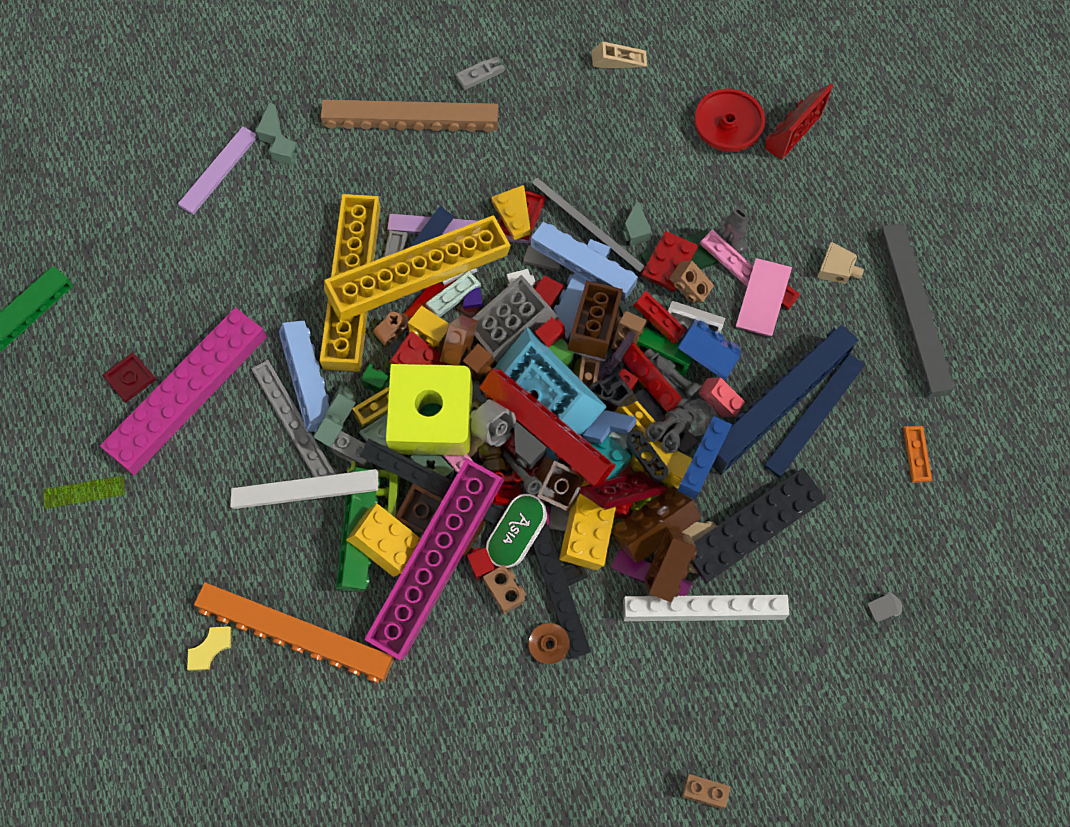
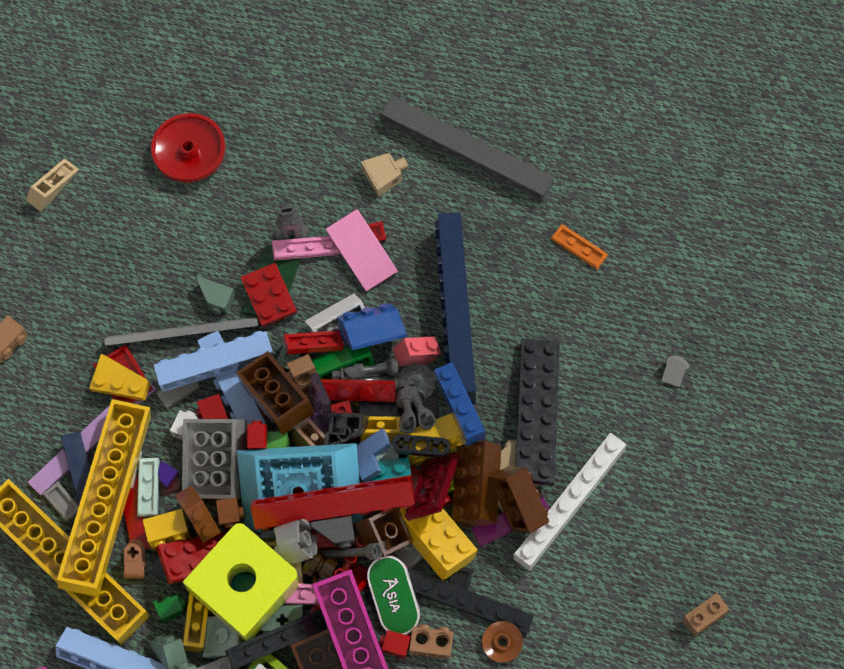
camera: 45 degrees left, 0 degrees up
medium nougat brick [669,261,714,303] -> none
dark blue tile [764,354,865,478] -> none
red slope [765,84,834,160] -> none

